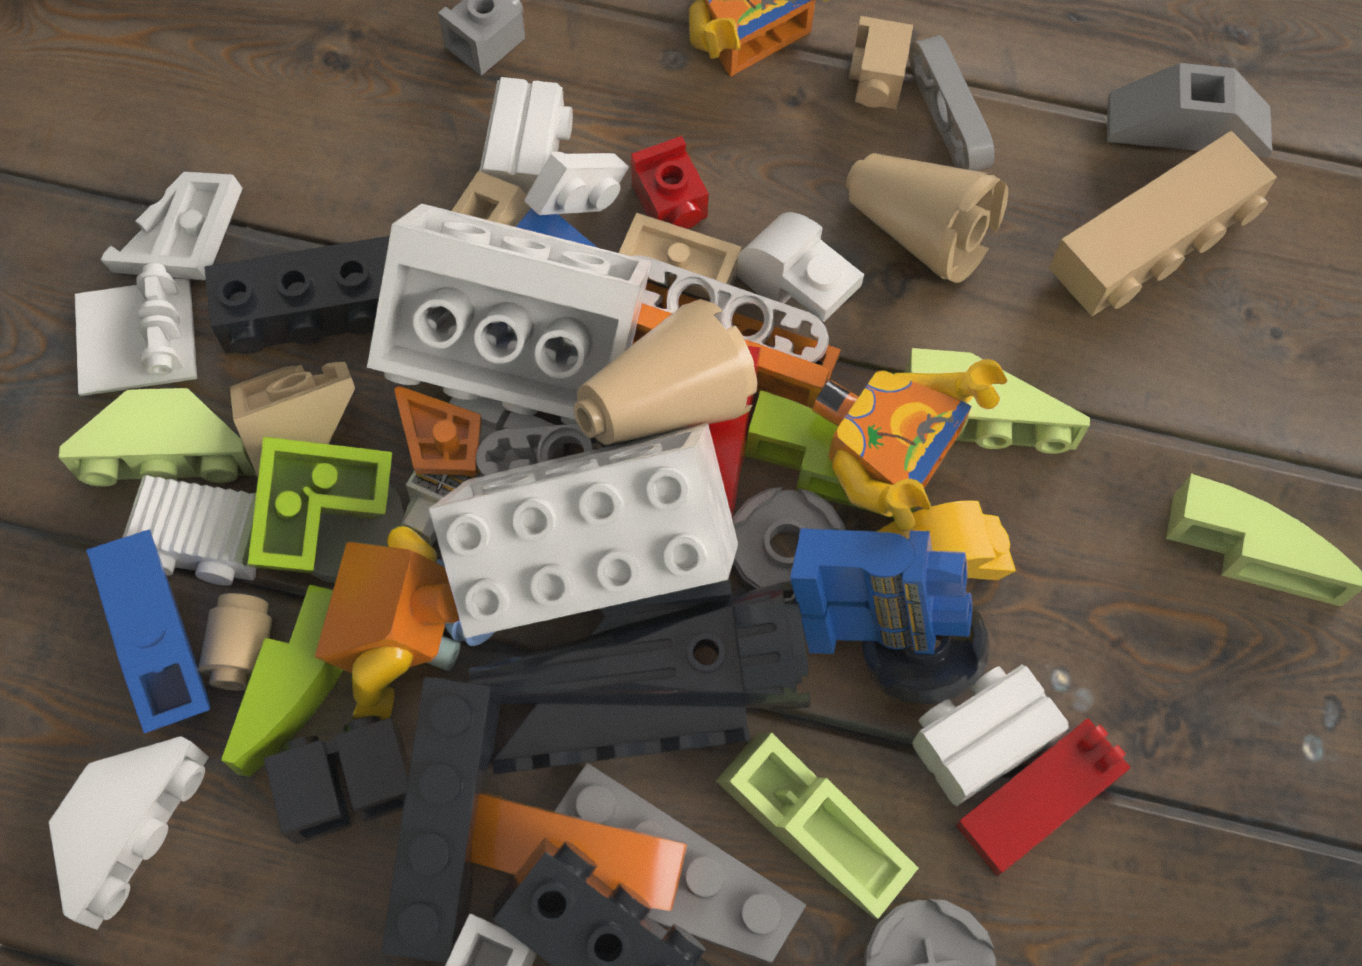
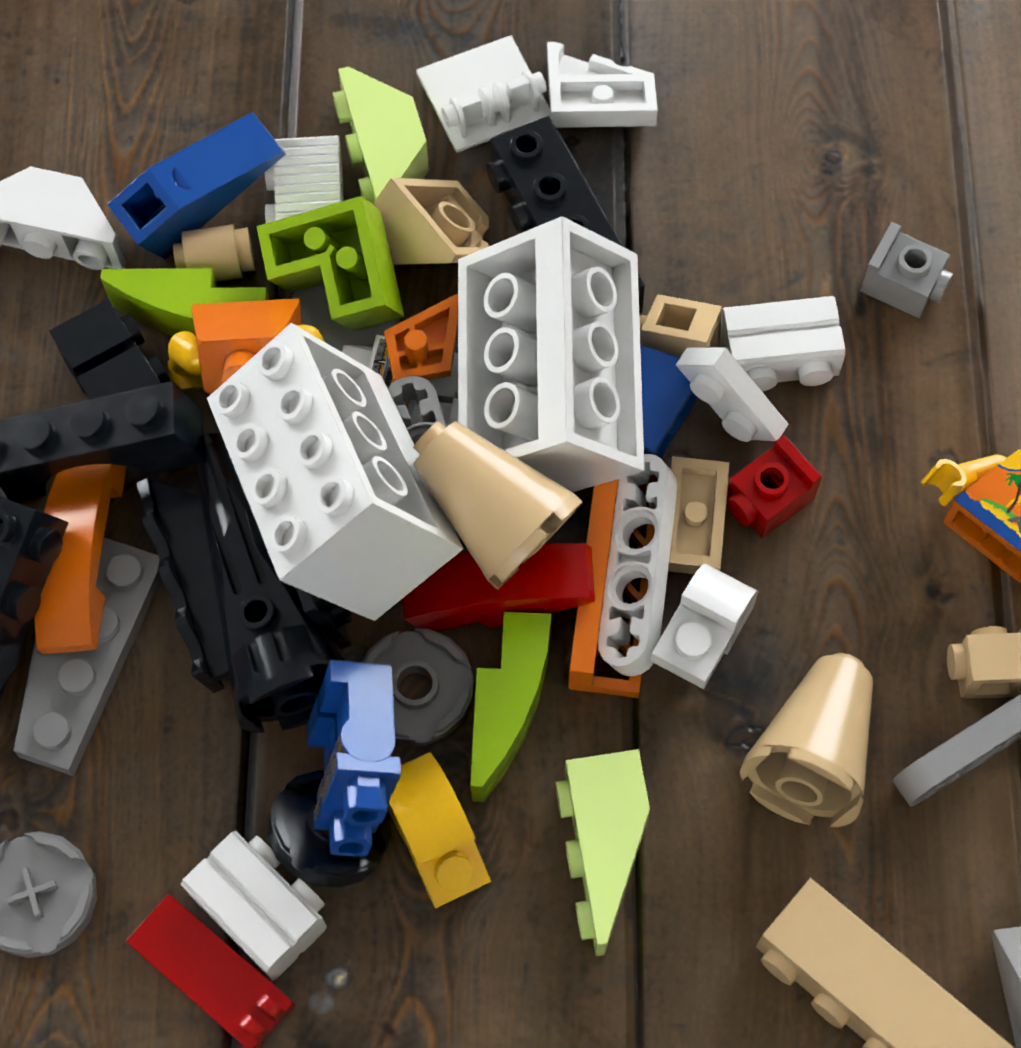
camera: 80 degrees right, 0 degrees up
yellowish green slope [715,733,918,919] -> none
torso [812,359,1008,530] -> none

